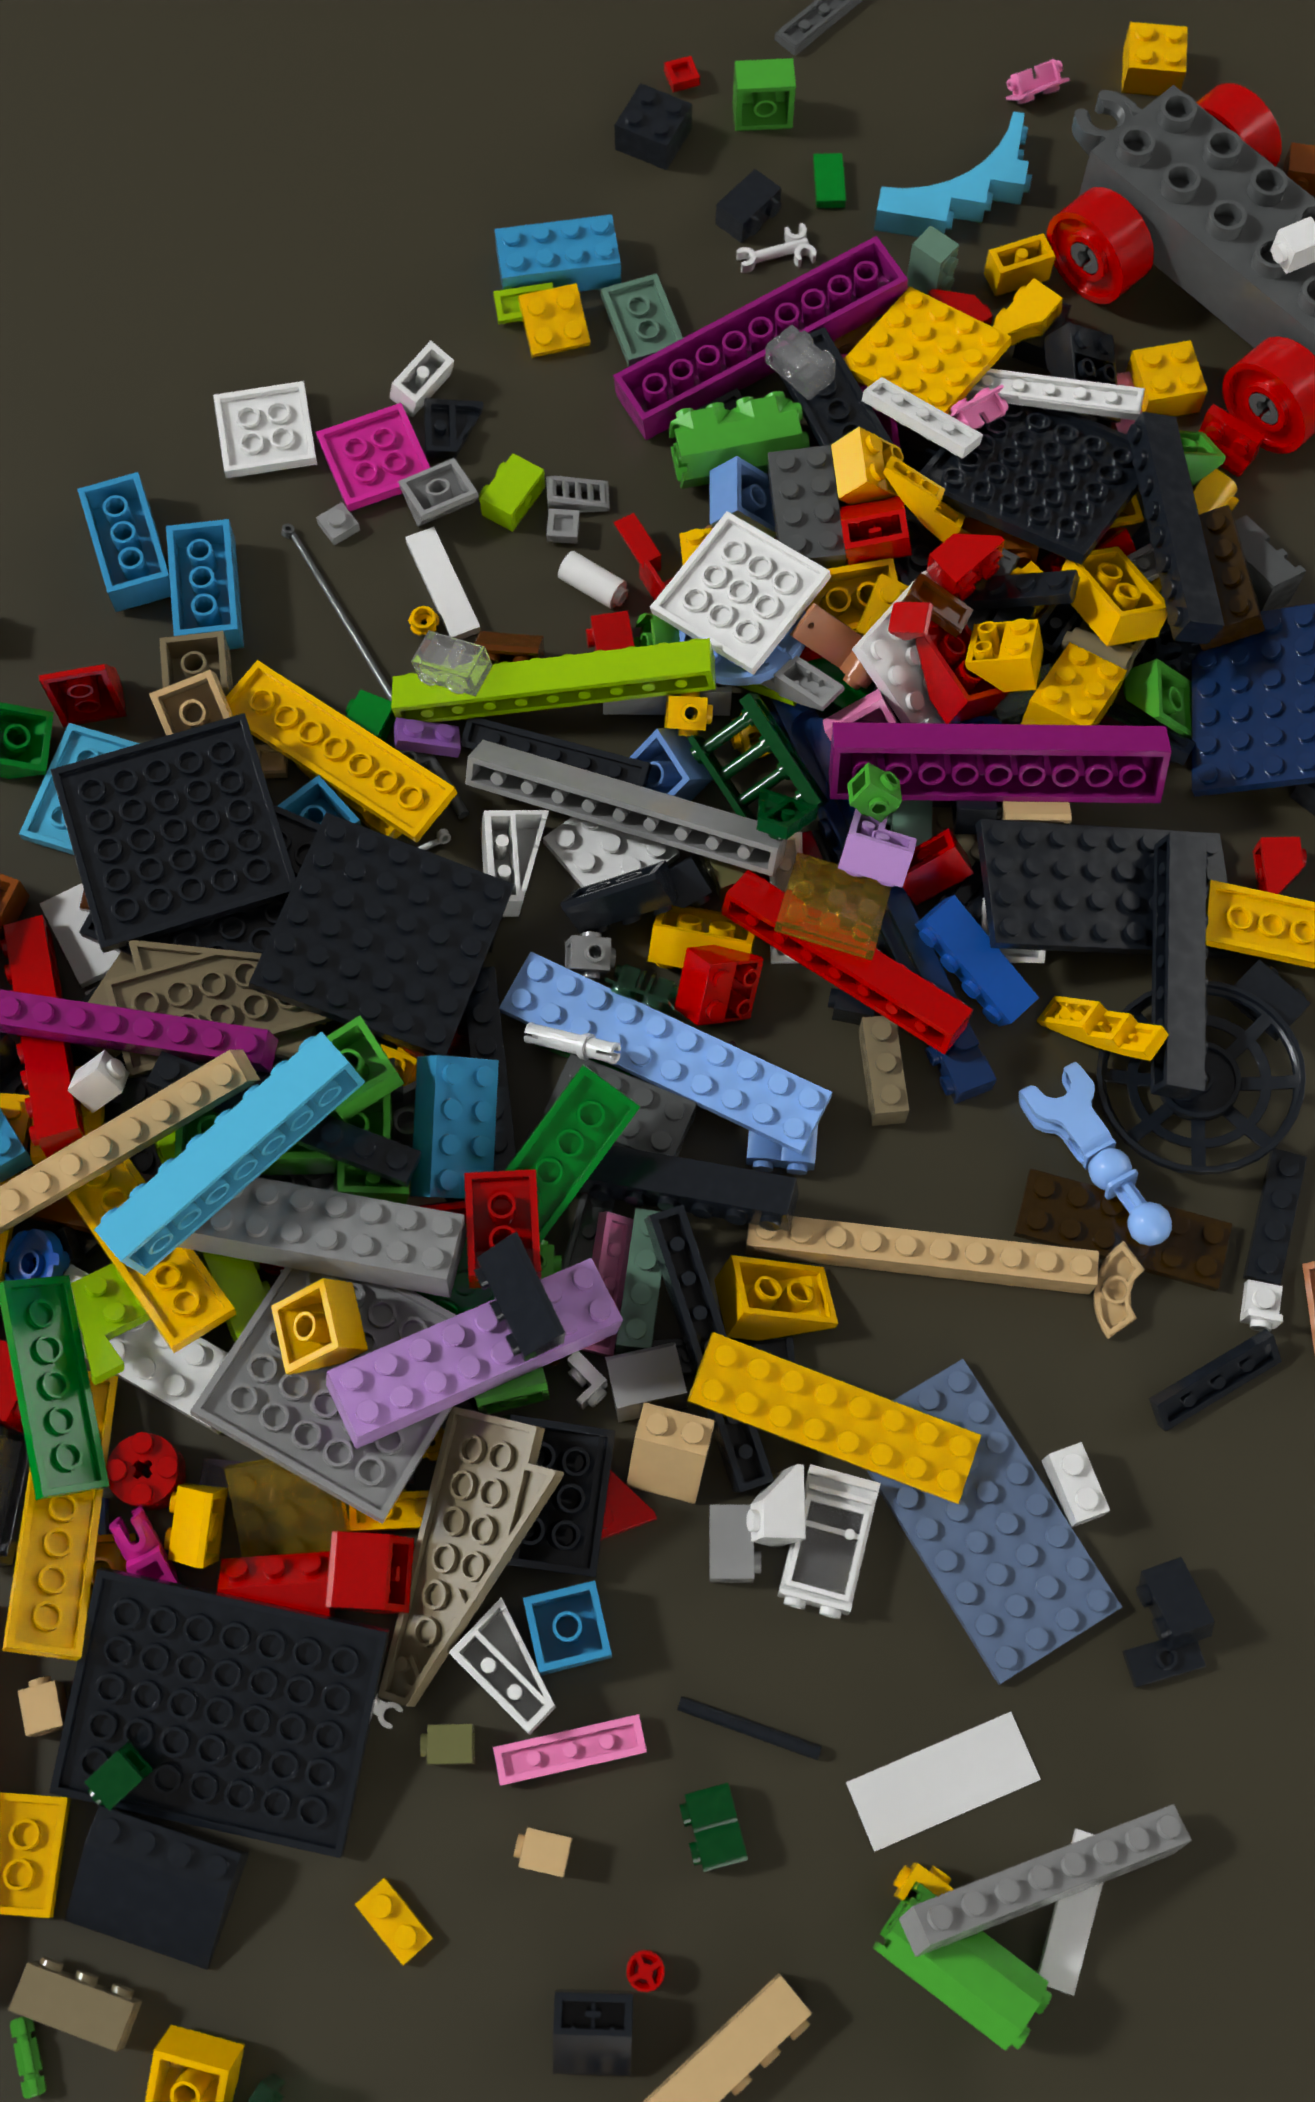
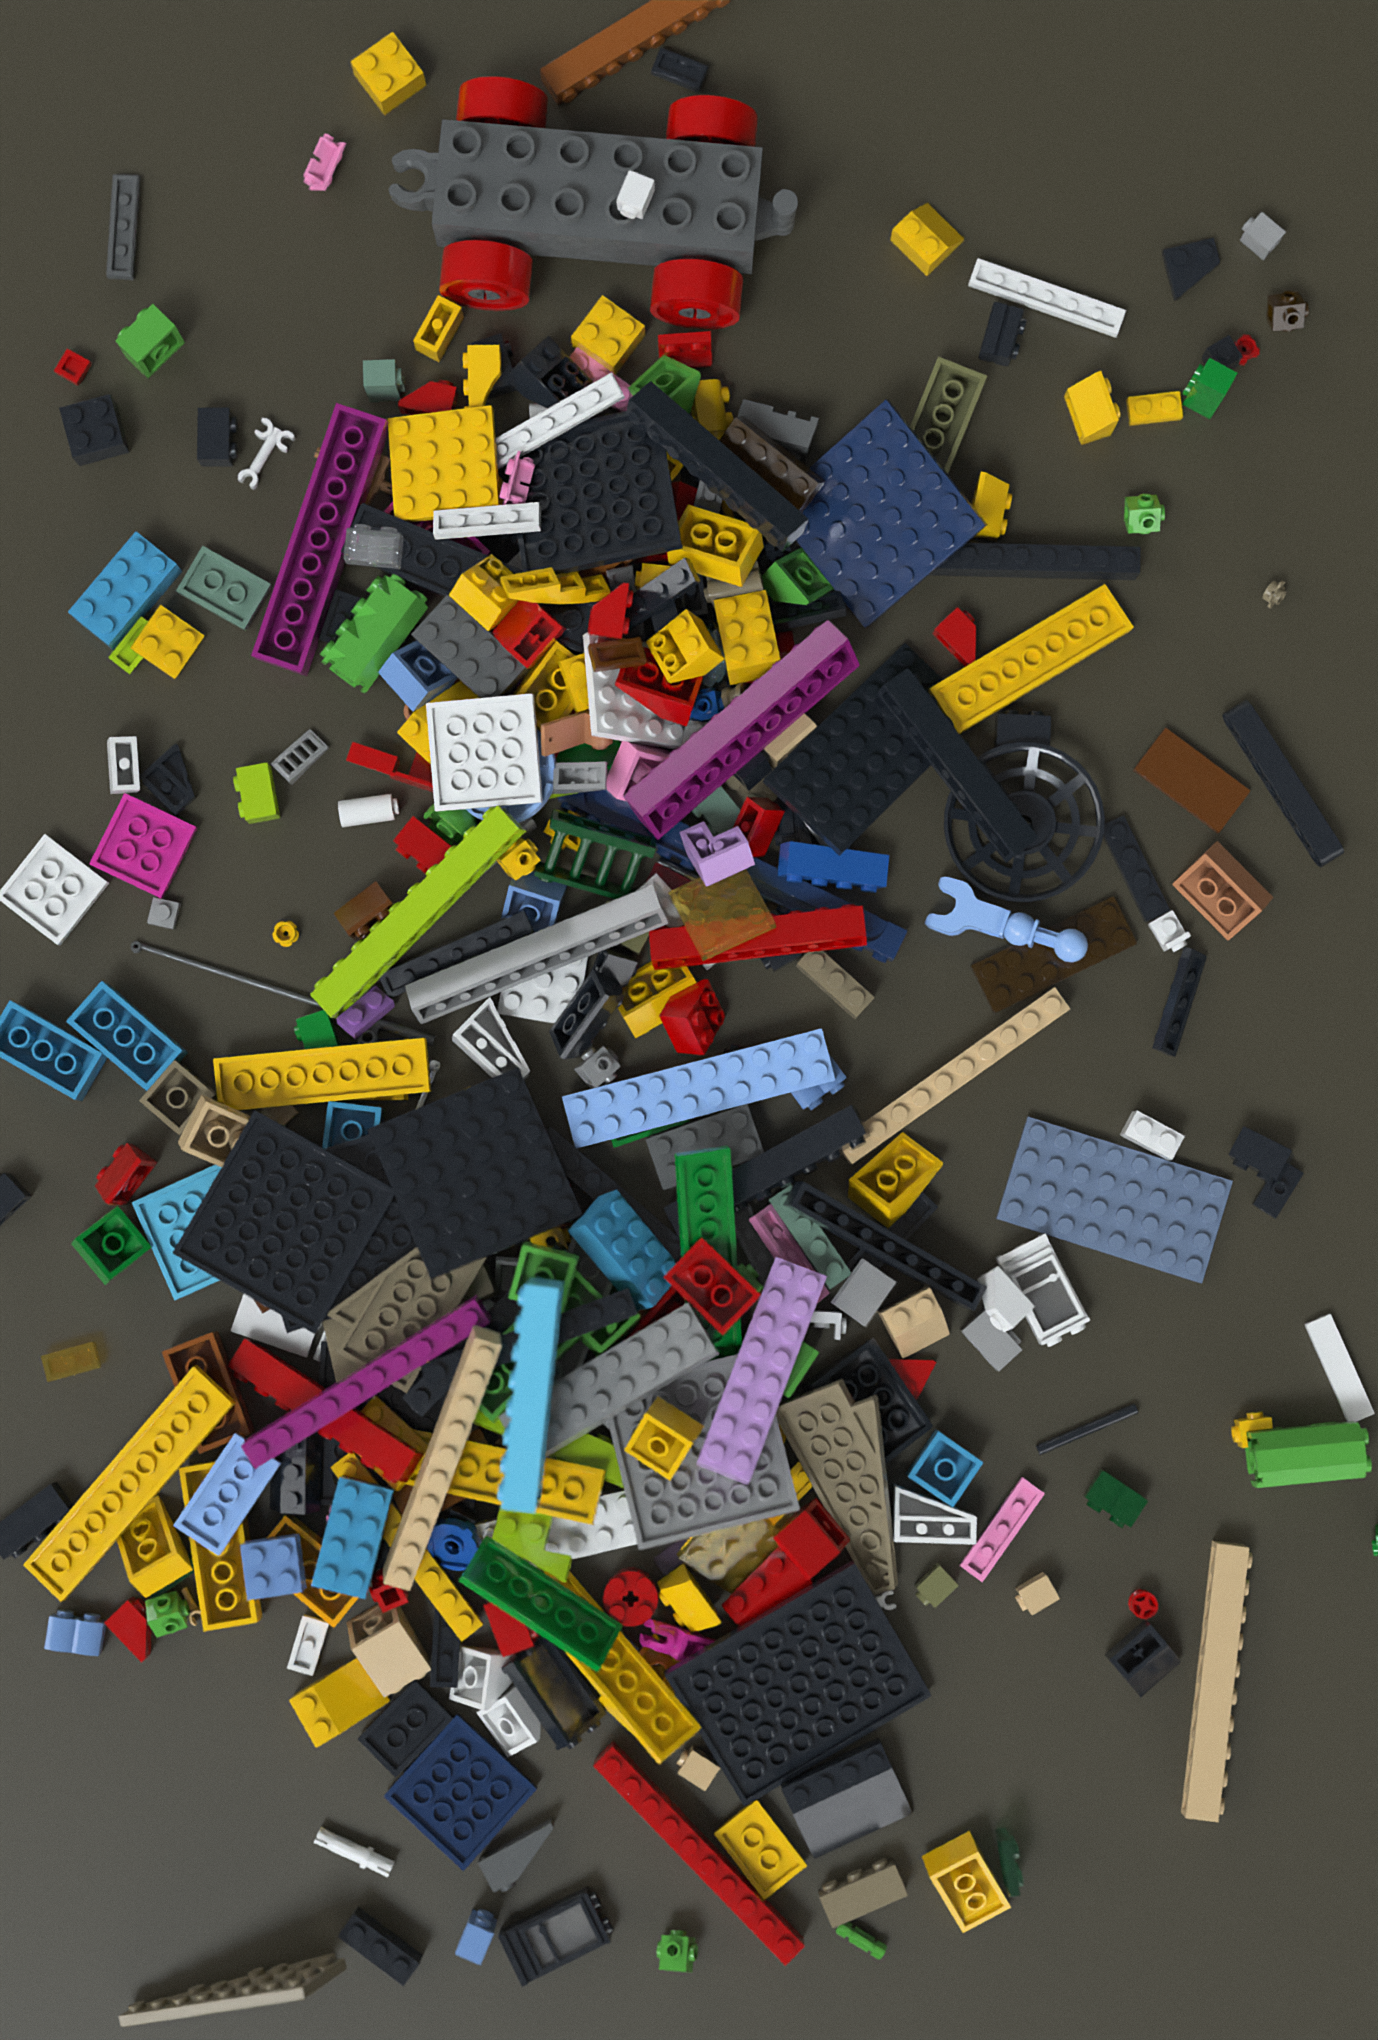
camera: 40 degrees left, 15 degrees up
white brick [67,1050,129,1113] -> none
dark green brick [84,1742,153,1811] -> none
yellow plate [355,1877,433,1966] -> none
light grey slope [398,458,479,527] -> none
white tile [405,527,481,643] -> none
clear brick [411,630,493,696] -> none
black slope [474,1232,565,1362] -> none
white pin [524,1022,621,1064] -> none
light grey plate [546,509,580,544] -> none
clear green hinge [604,963,679,1013] -> none
yellow plate [687,1332,981,1504] -> none
dark green wing [756,788,818,840] -> none
green tile [813,153,846,208] -> none
white sticker [846,1712,1041,1852] -> none
bright green brick [847,762,902,822] -> none
medium azure arch [874,111,1032,237] -> none
red slope [888,602,933,641] -> none
light grey brick [899,1804,1192,1958] -> none
yellow slope [1036,996,1169,1061] -> none
tan tile [1093,1241,1145,1339] -> none

